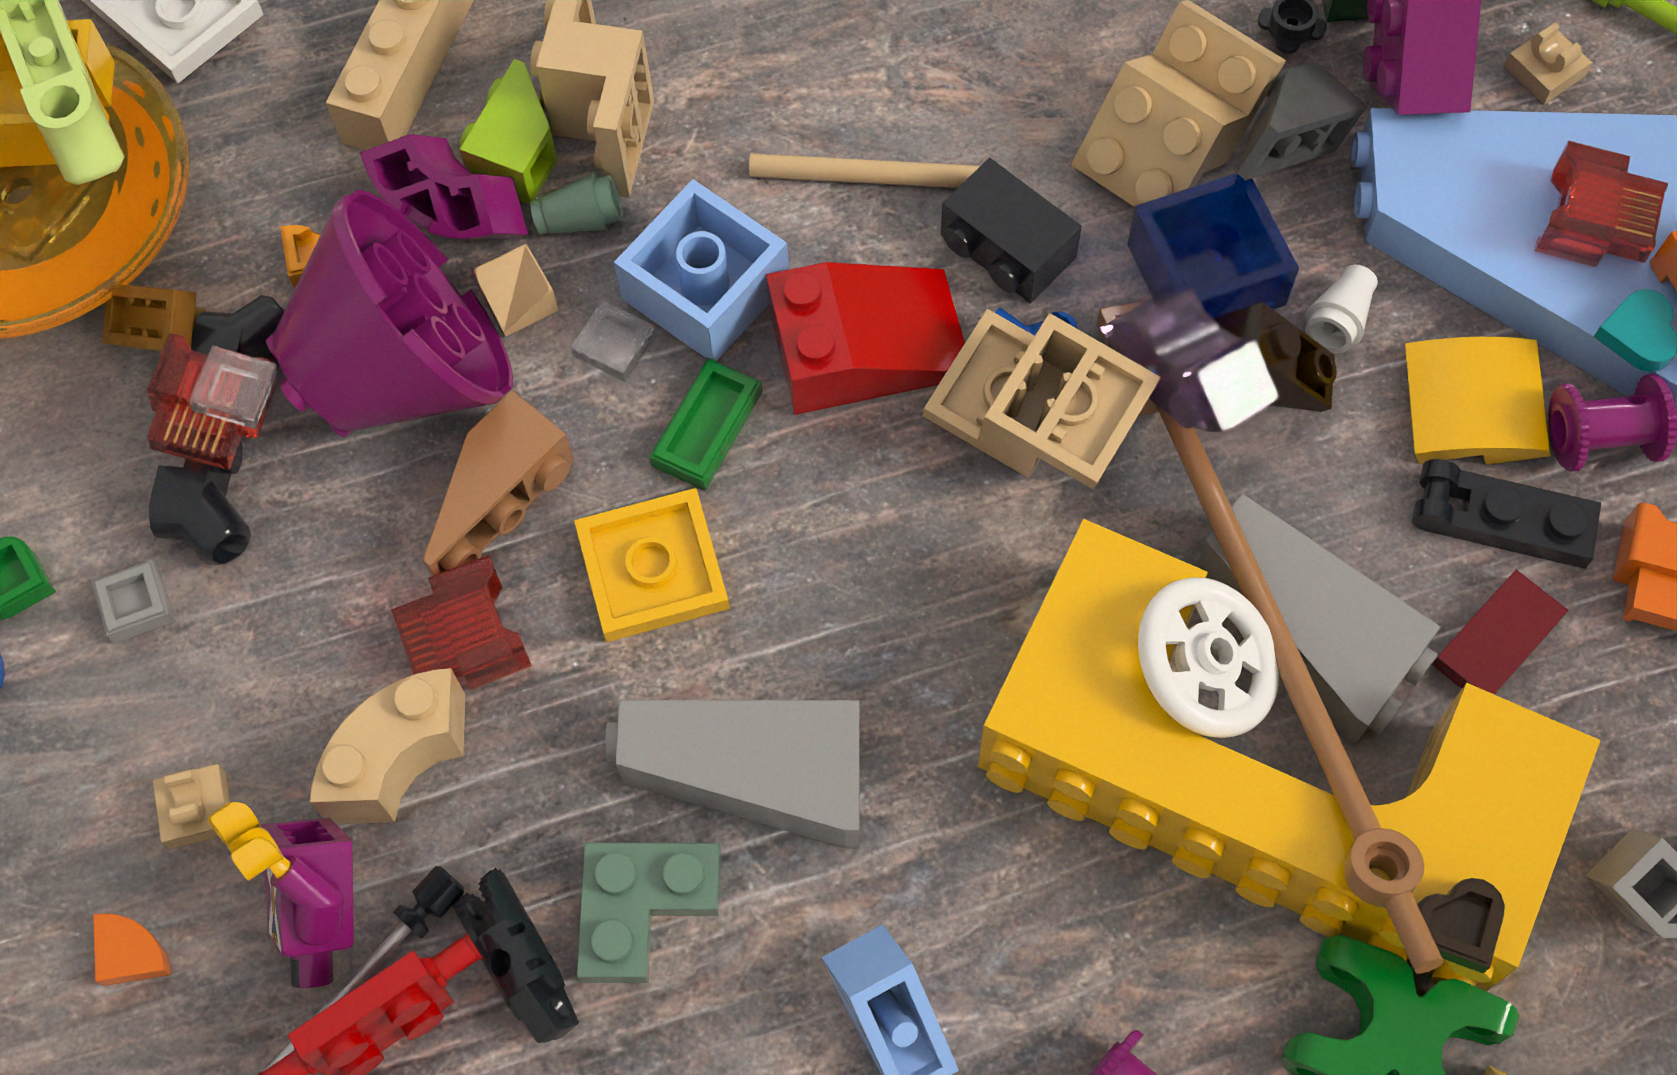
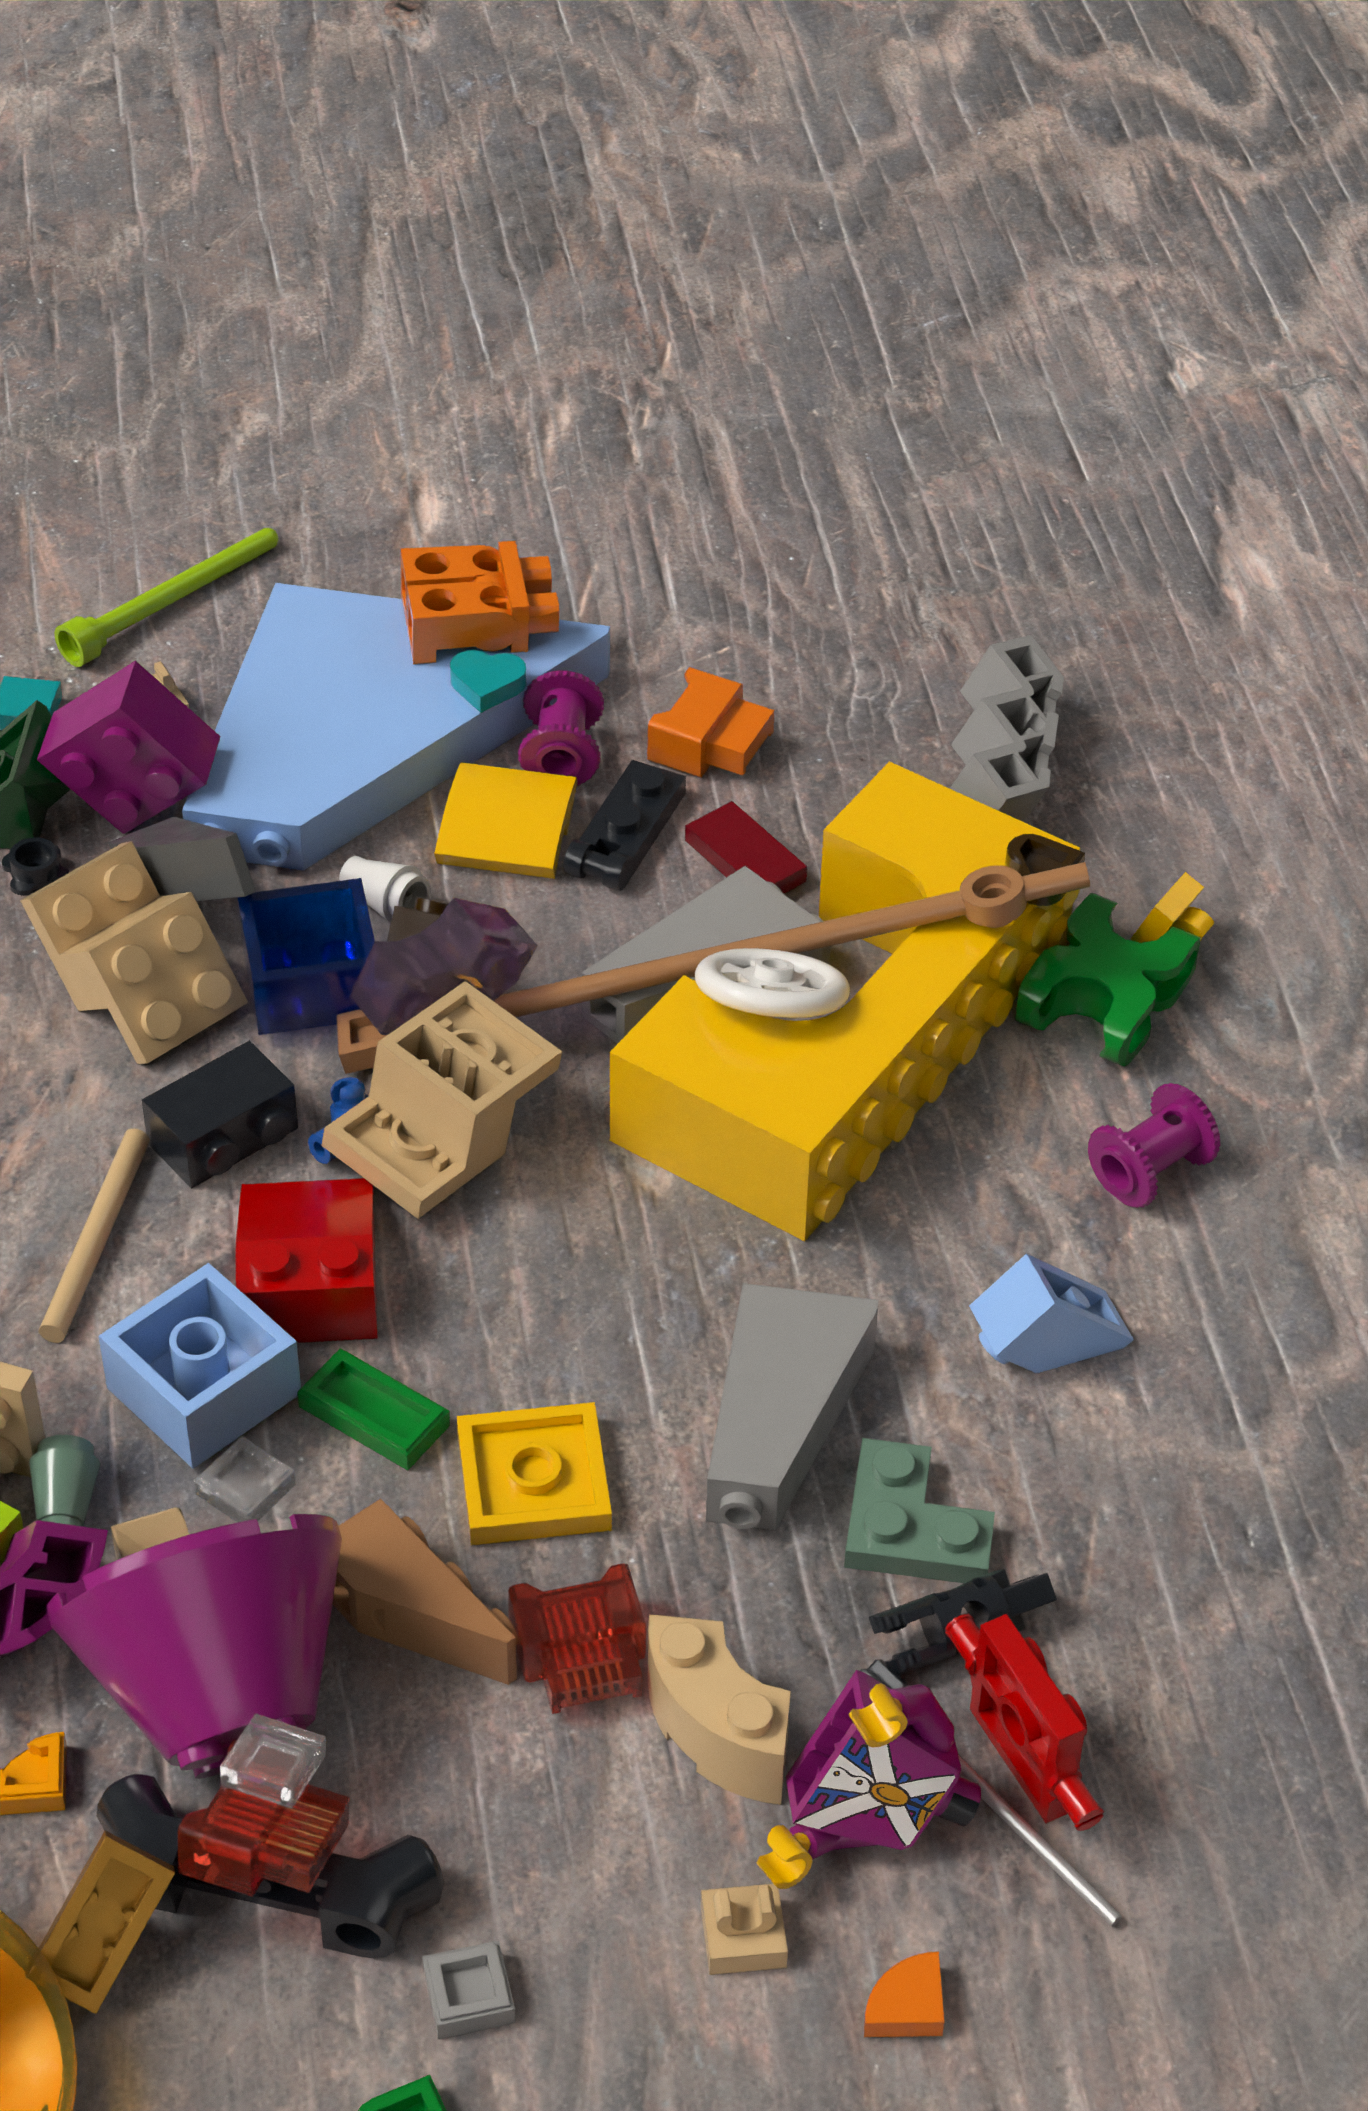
camera: 85 degrees left, 20 degrees down
clear red piece [1534,140,1668,267] -> none

